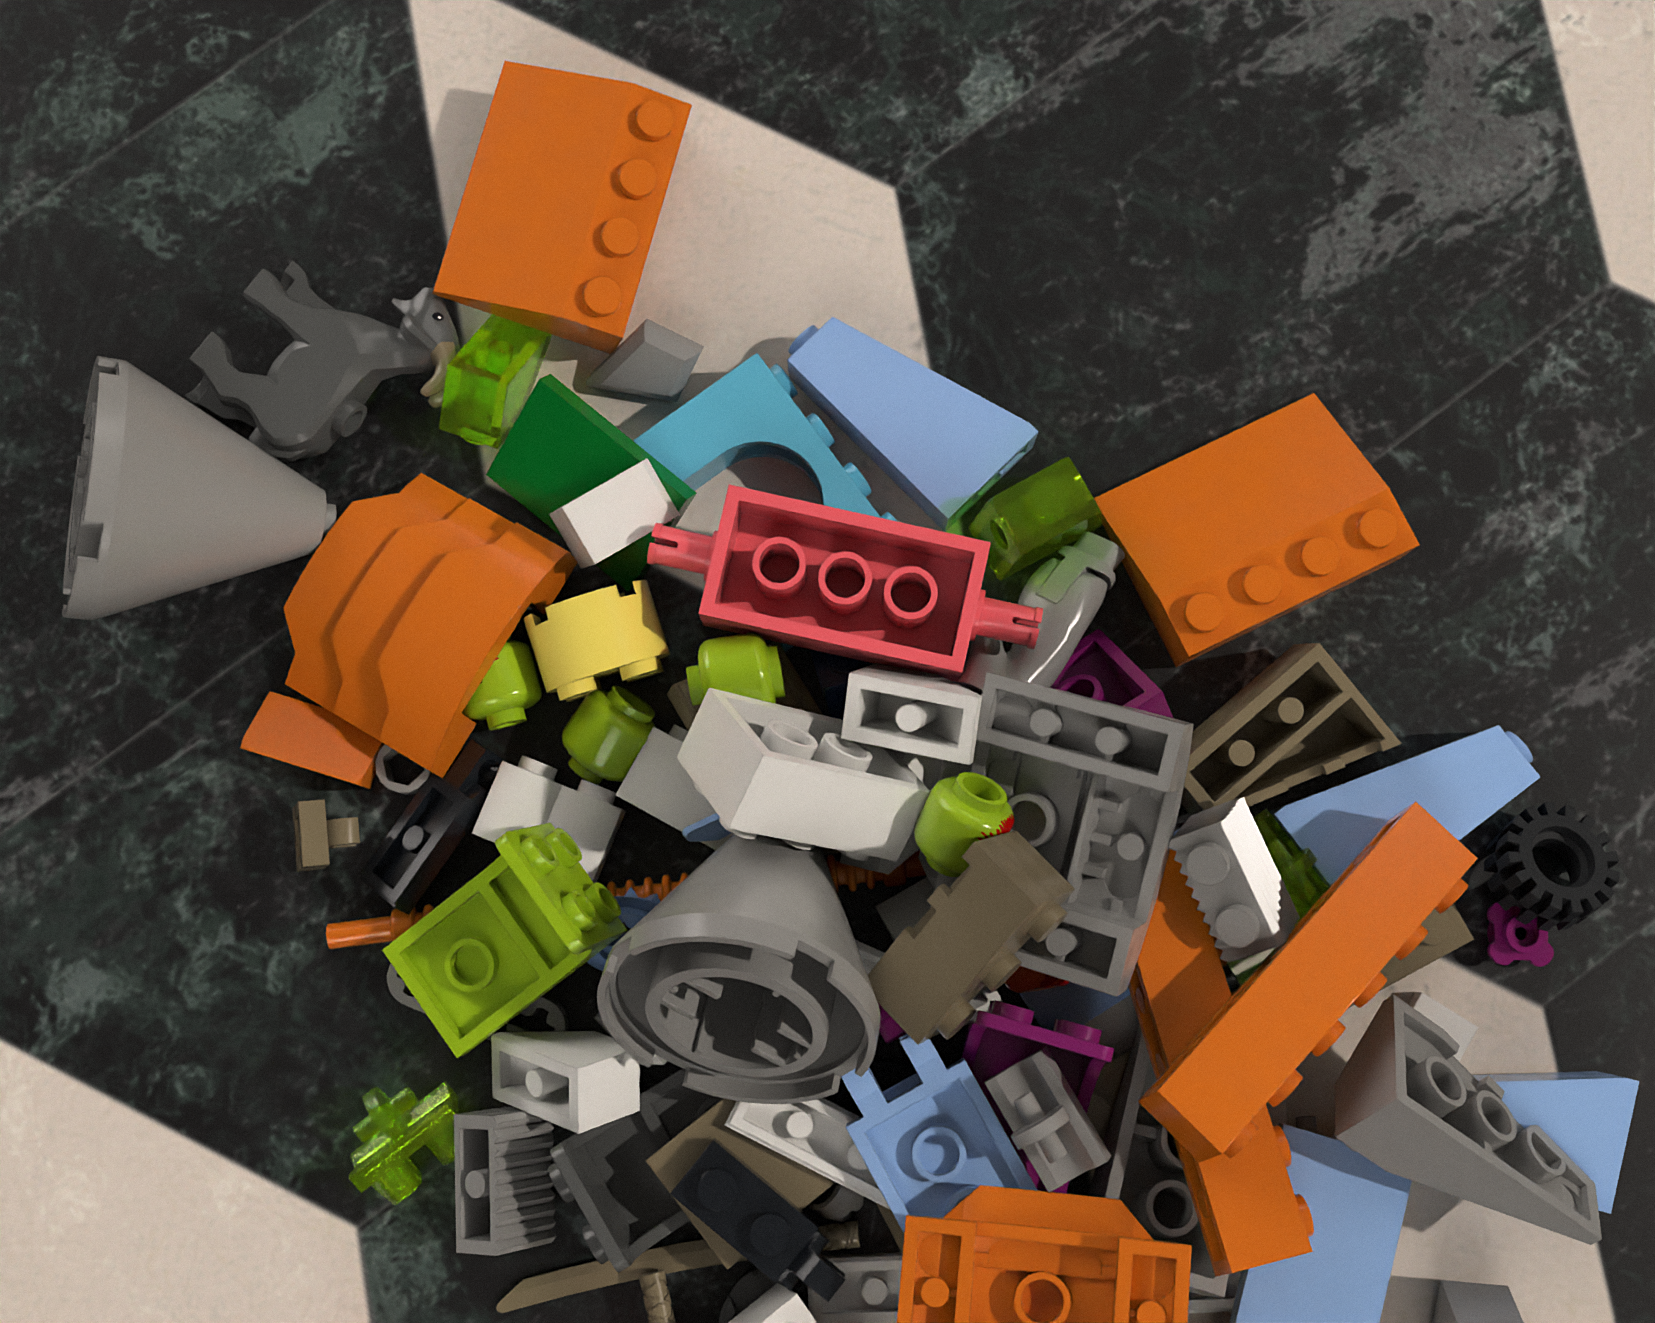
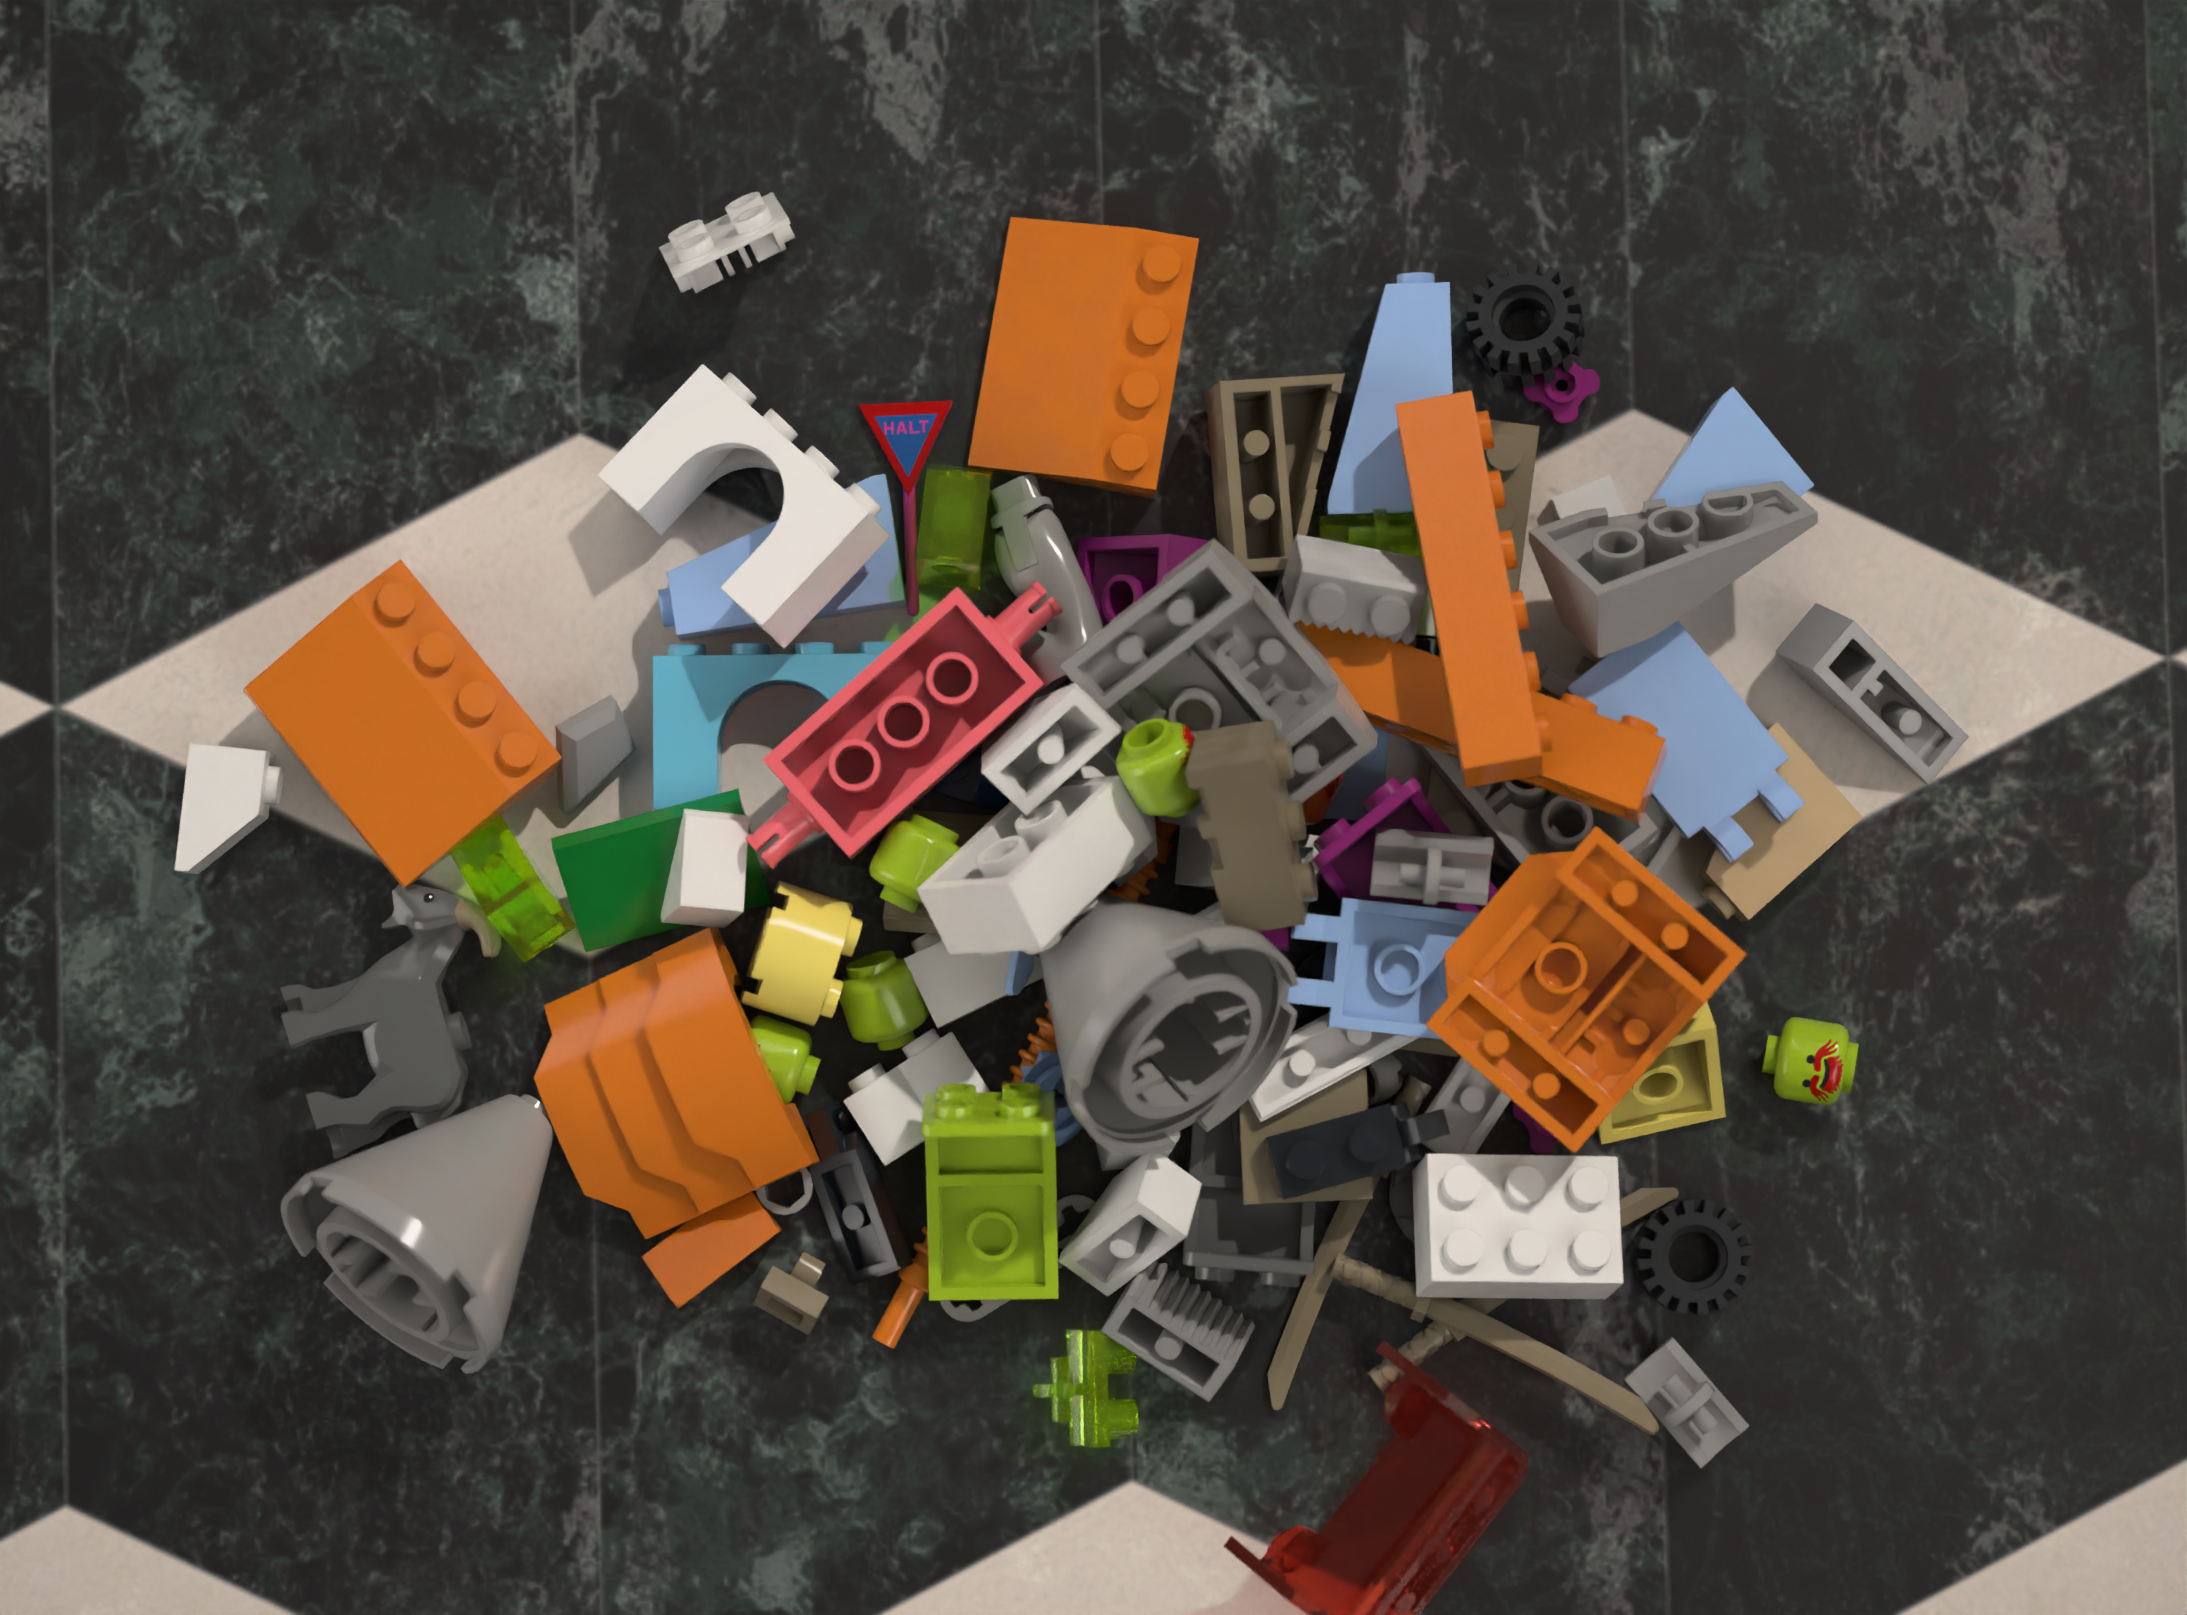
camera: 60 degrees left, 5 degrees up
none -> white slope [175,743,283,874]
none -> white arch [598,364,890,649]
none -> white hinge [659,192,795,293]
none -> piece [858,401,953,617]

